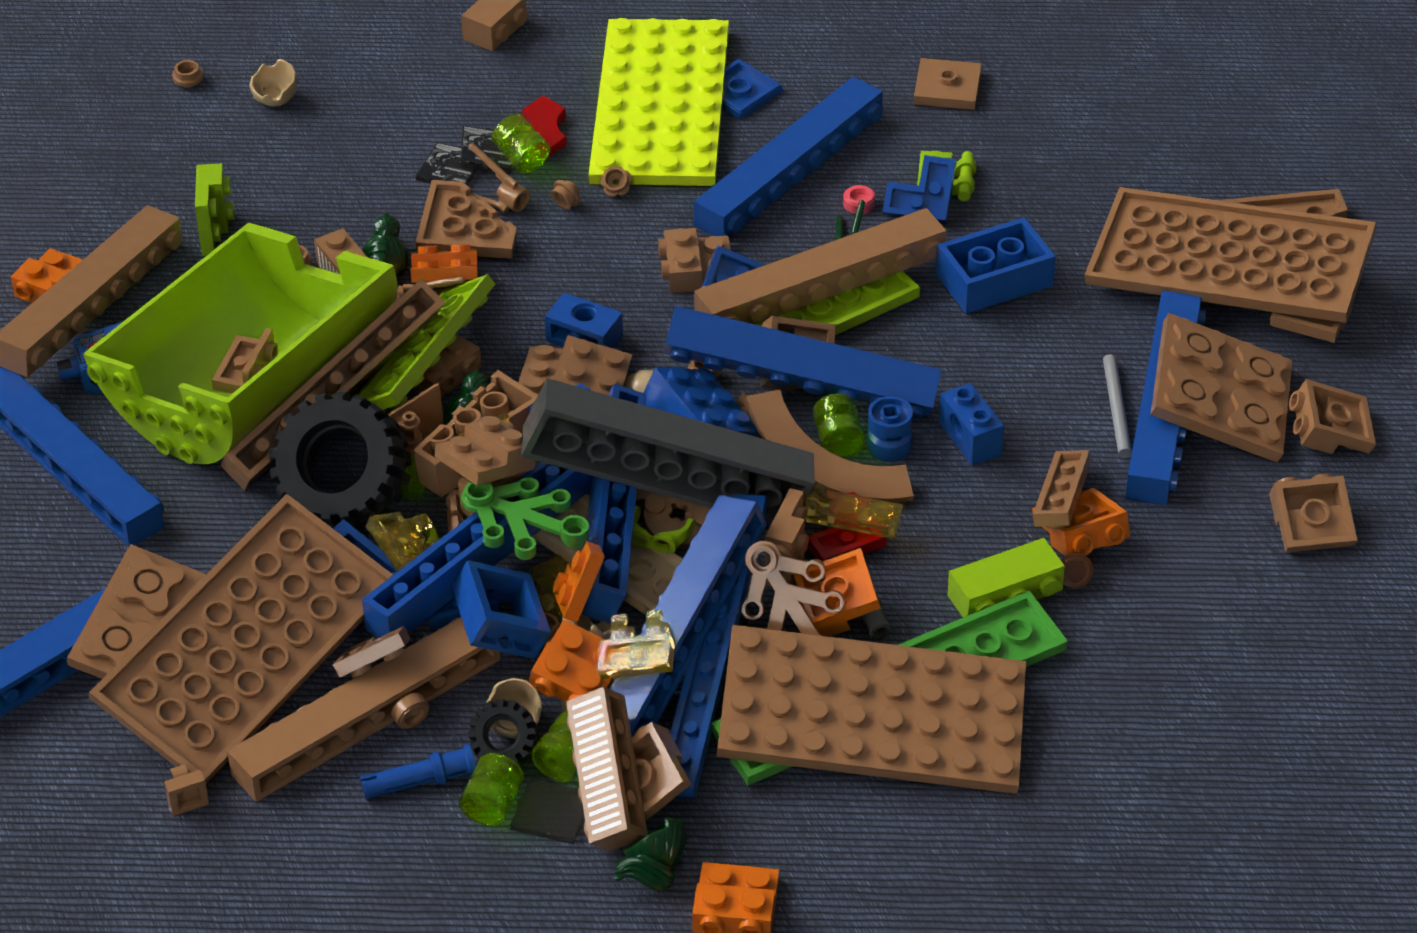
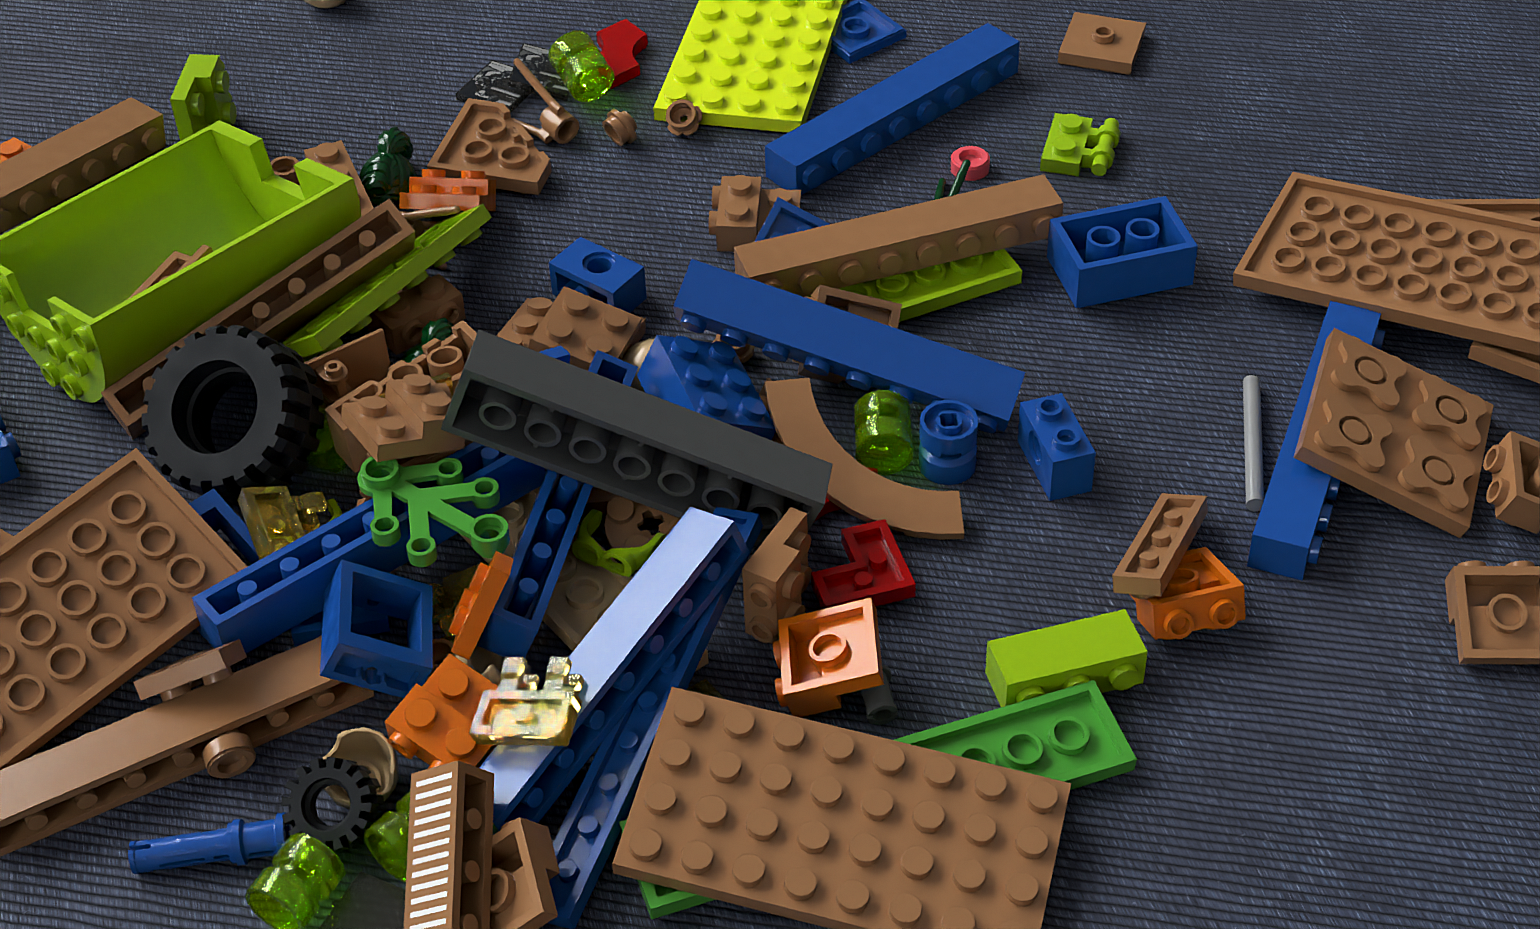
camera: 10 degrees right, 0 degrees up
medium nougat plant [742,541,846,636] -> none
clear yellow plate [803,483,903,539] -> none
blue plate [882,155,957,224] -> none
reddish brown plate [1061,553,1094,589] -> none

